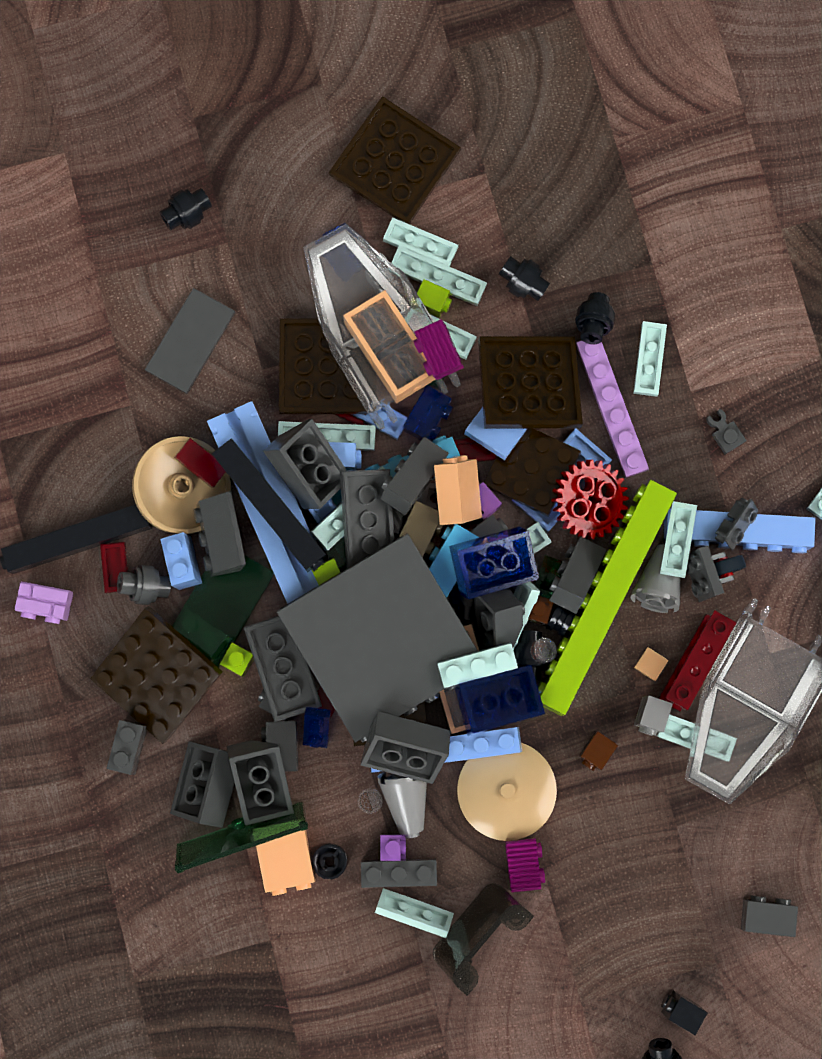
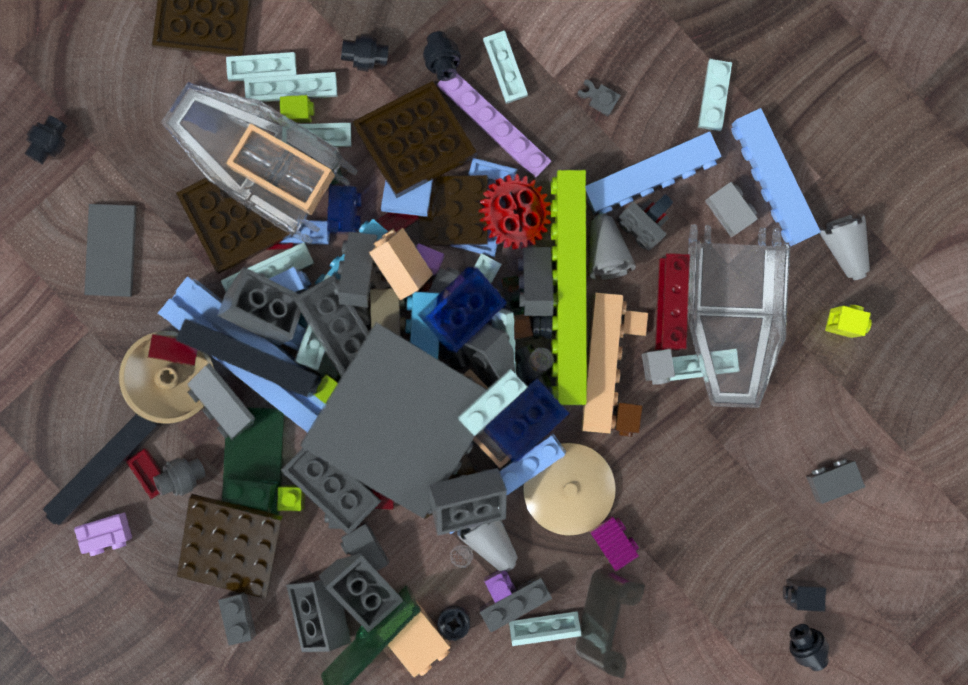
camera: 30 degrees left, 5 degrees up
light blue brick [161,532,202,590] -> none
clear blue plate [303,707,331,748] -> none
magenta brick [413,319,464,380] -> none
light aqua plate [660,501,697,578] -> none
dark grey hinge [715,498,759,551] -> none
none -> light nougat brick [581,293,627,433]
none -> light grey brick [705,182,758,237]

